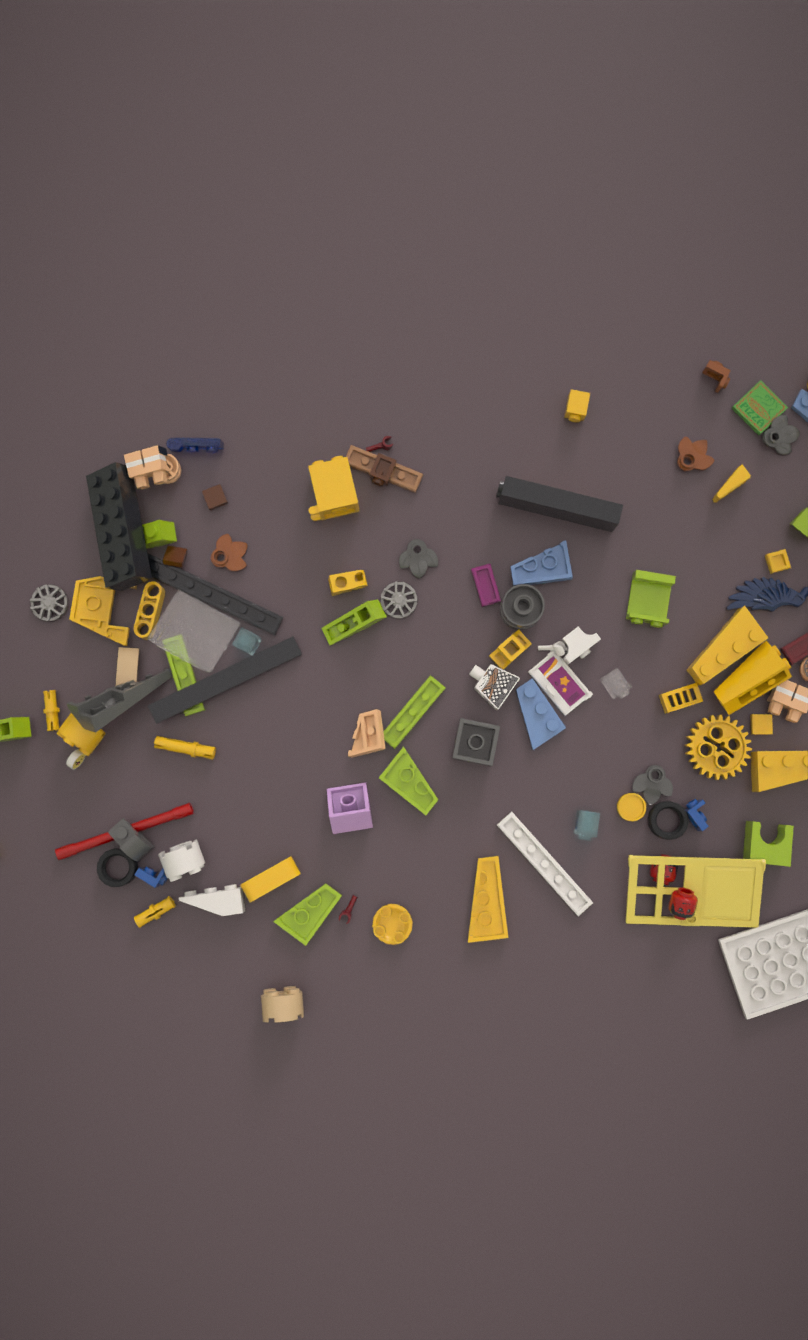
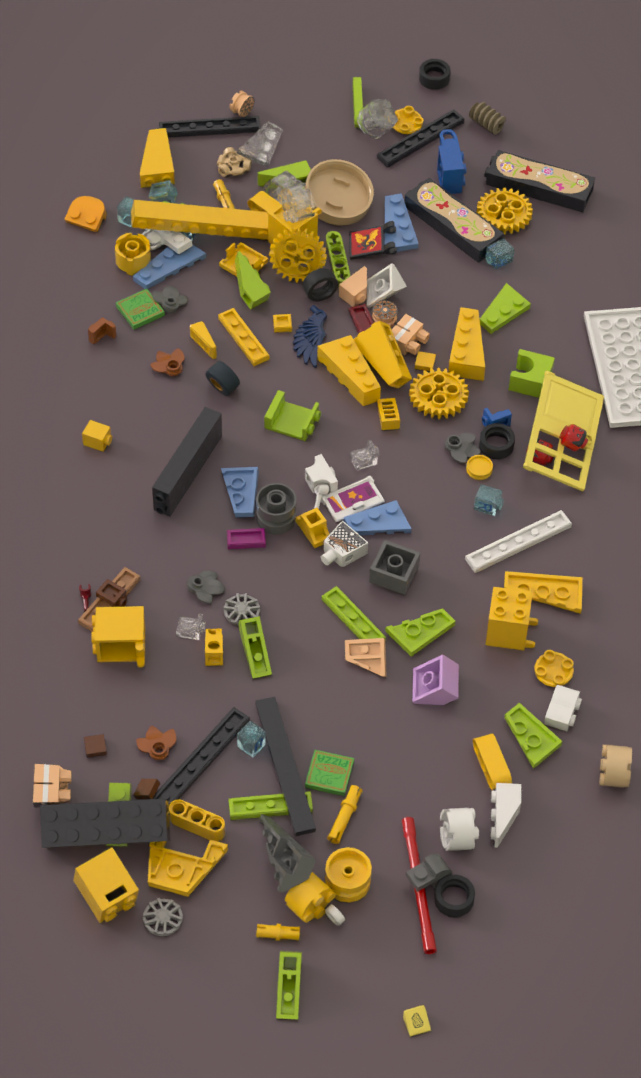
camera: 80 degrees left, 30 degrees down
tan slope [116,647,139,686] -> none
yellow pin [134,896,176,928] -> none
blue bracket [135,866,168,888] -> none
clear piece [147,589,241,674] -> none
clear blue hinge [166,438,224,453] -> none
dark red hand [339,895,358,924] -> none
none -> yellow container [73,848,139,923]
none -> clear bracket [176,613,206,640]
none -> black wheel [205,361,240,396]
none -> yellow tile [218,308,270,366]
none -> bright green tile [305,750,354,796]
none -> yellow wheel [325,847,372,903]
none -> yellow container [485,587,538,651]
none -> white brick [544,685,582,731]

